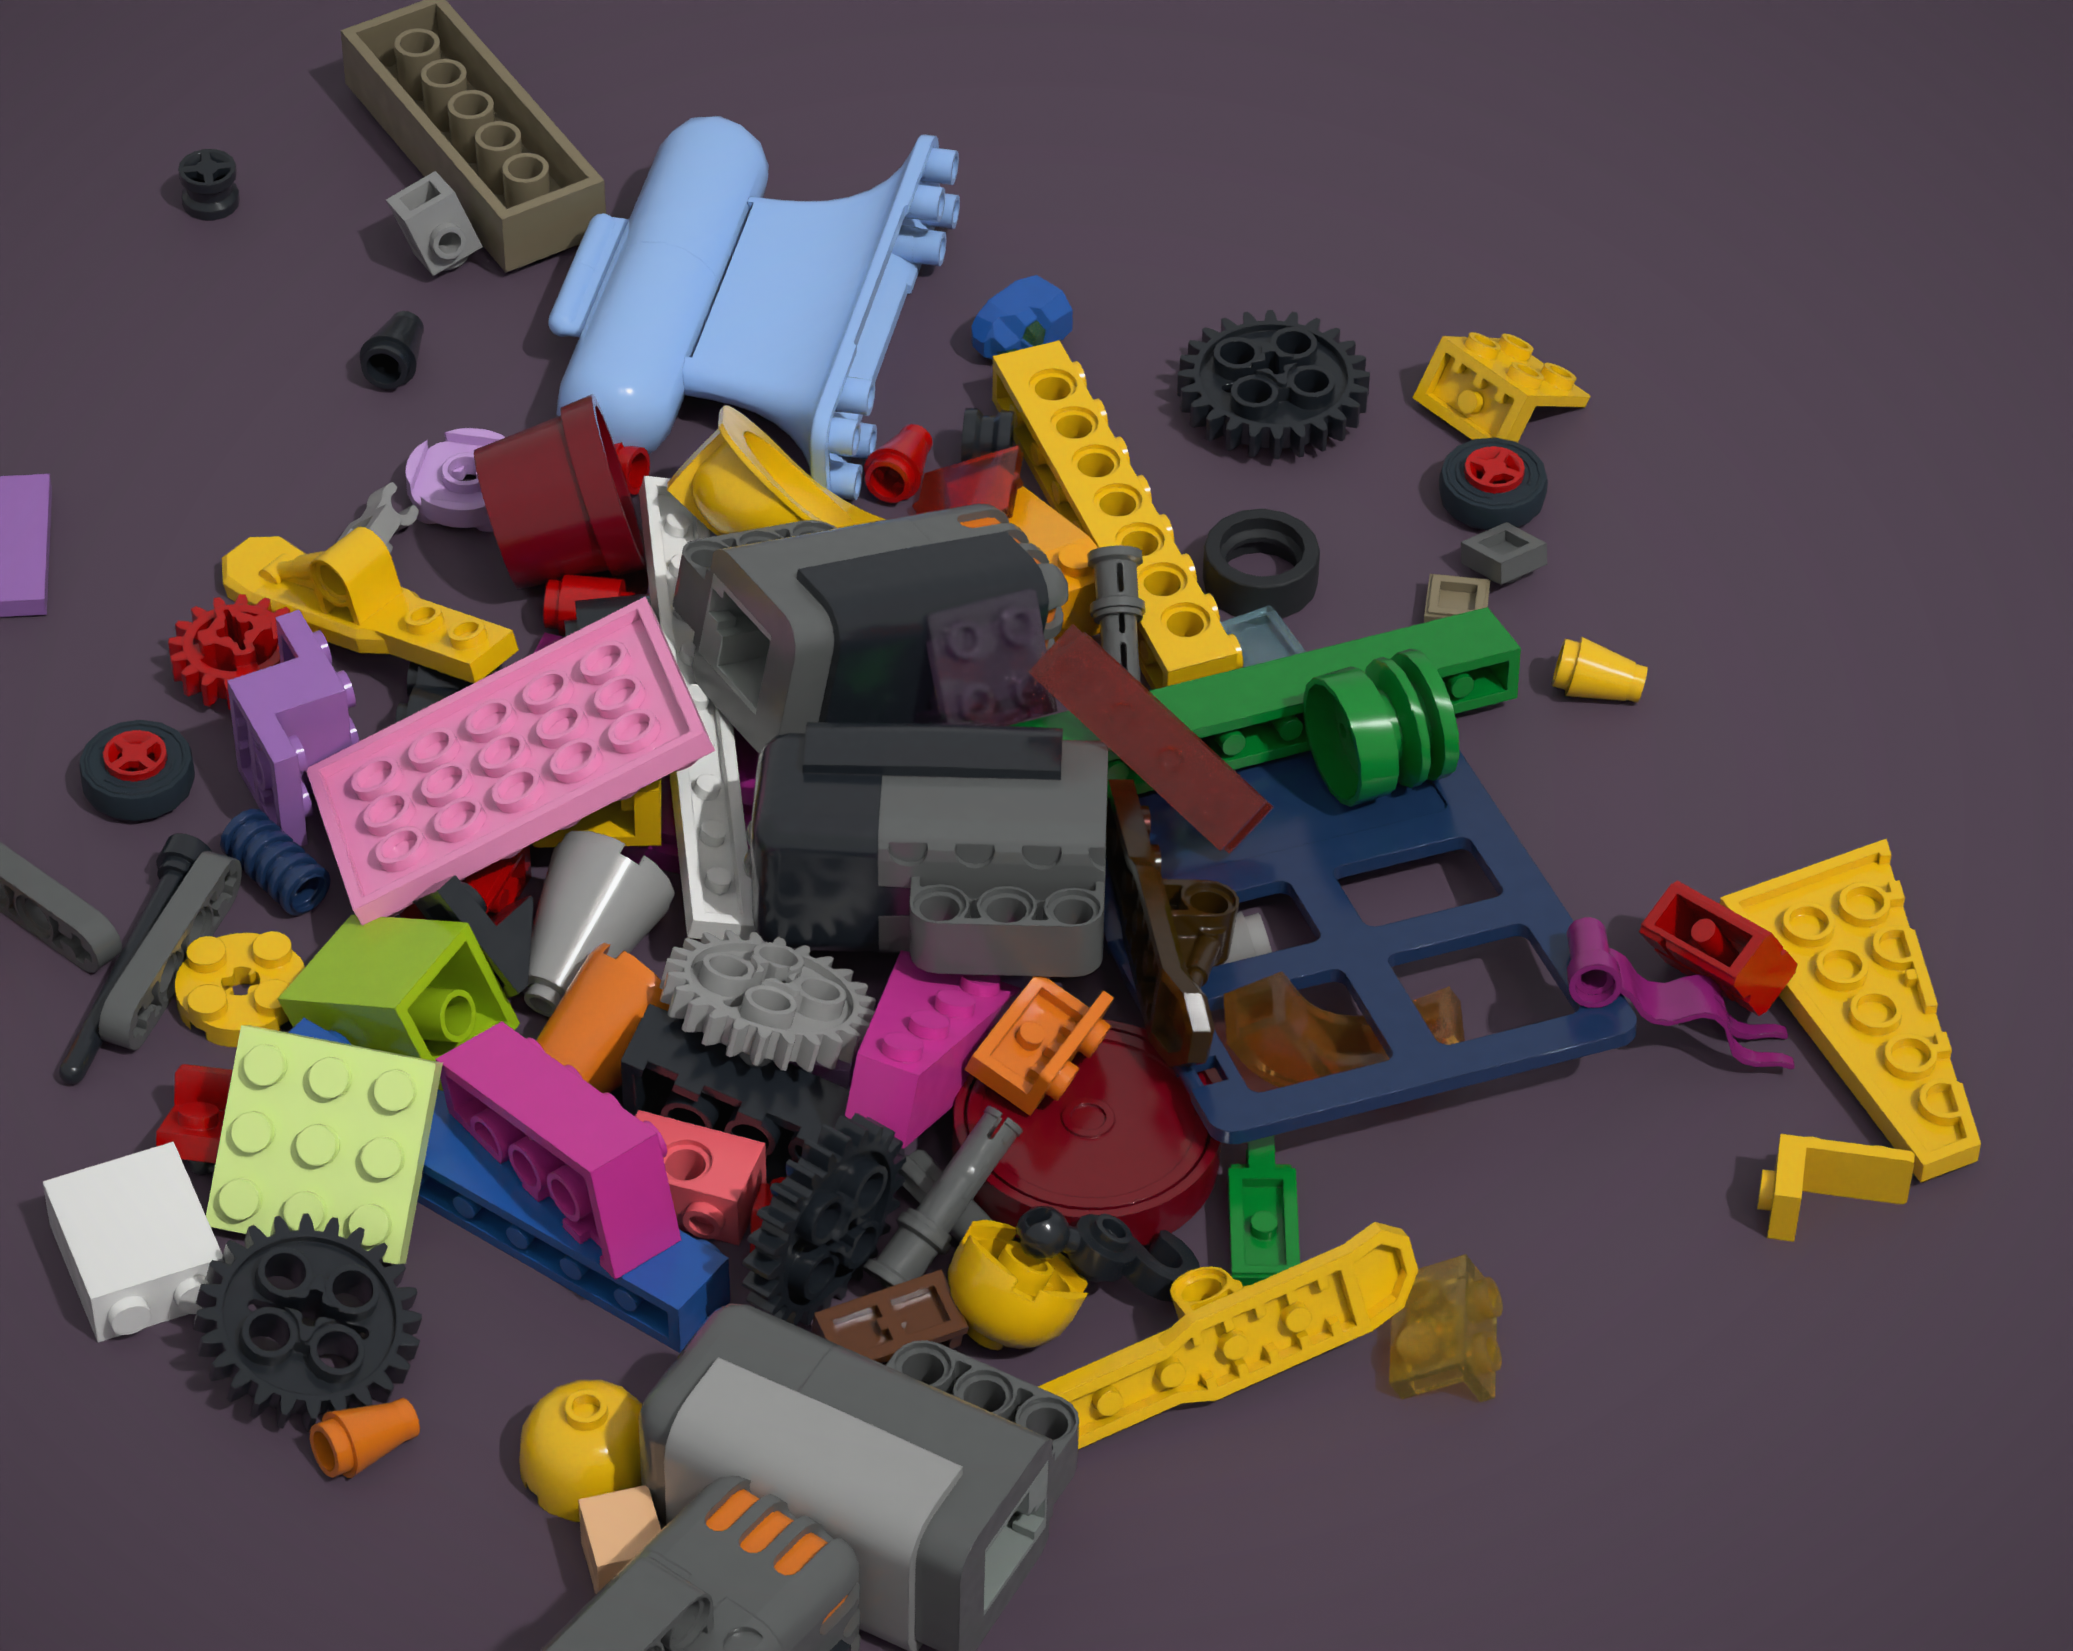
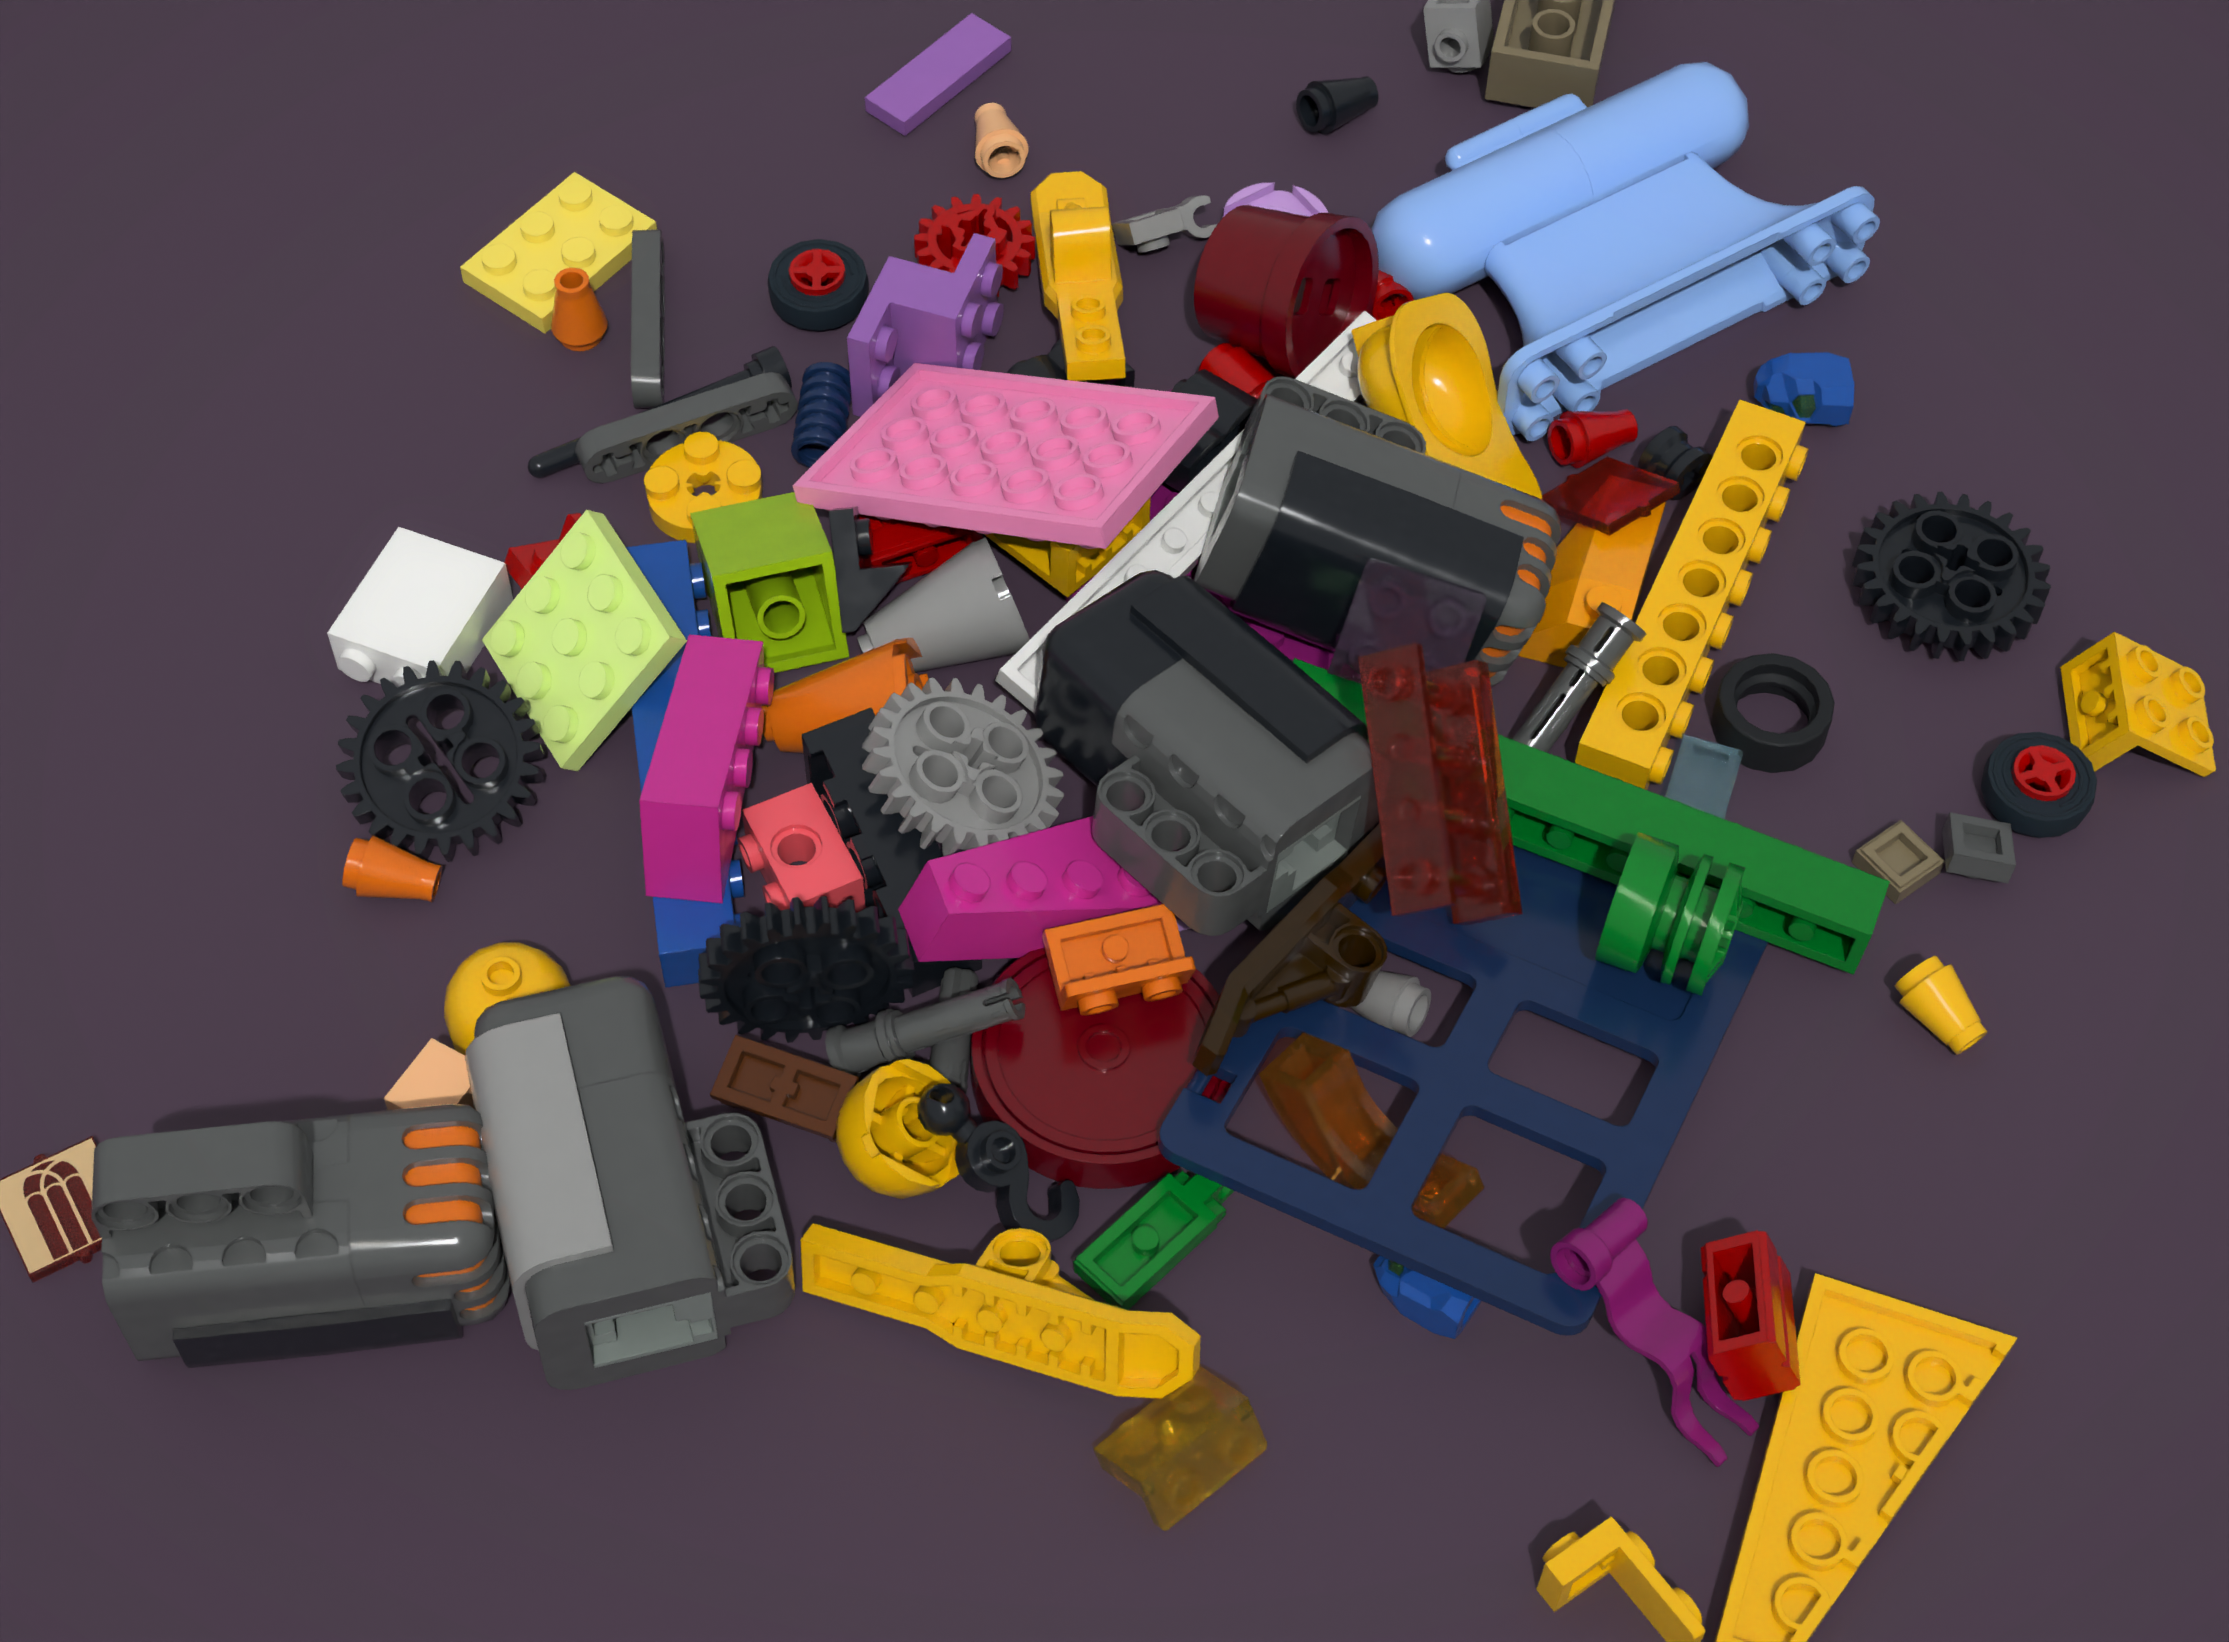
camera: 45 degrees right, 10 degrees up
none -> light nougat cone [974,103,1028,178]
none -> blue rock [1373,1256,1482,1339]

